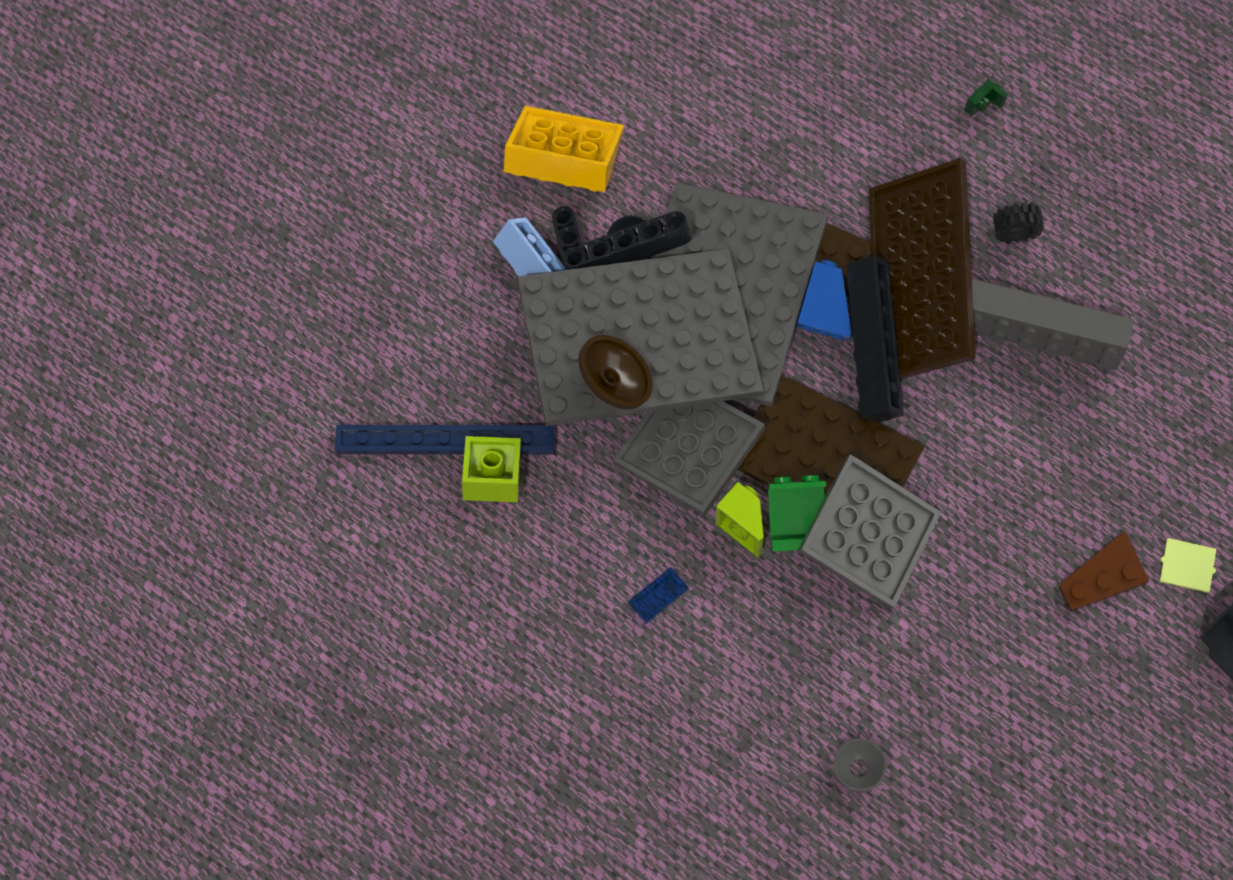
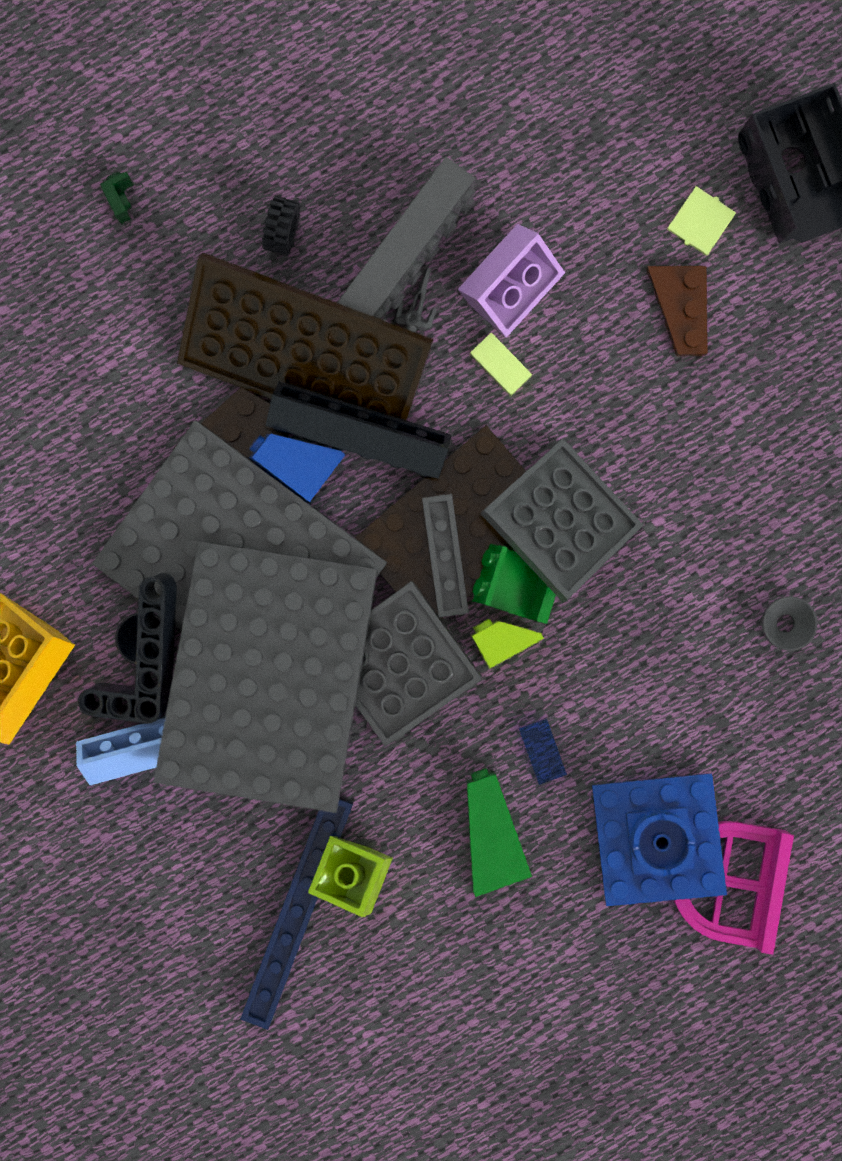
camera: 70 degrees left, 20 degrees up
dark brown dish [578,335,653,409] -> none
none -> dark grey piece [393,267,437,332]
none -> dark grey plate [422,494,469,617]
none -> lavender slope [458,224,565,338]
none -> green slope [466,768,532,897]
none -> yellowish green tile [470,333,532,397]
none -> blue piece [592,773,727,906]
none -> dark pink window [674,821,794,955]

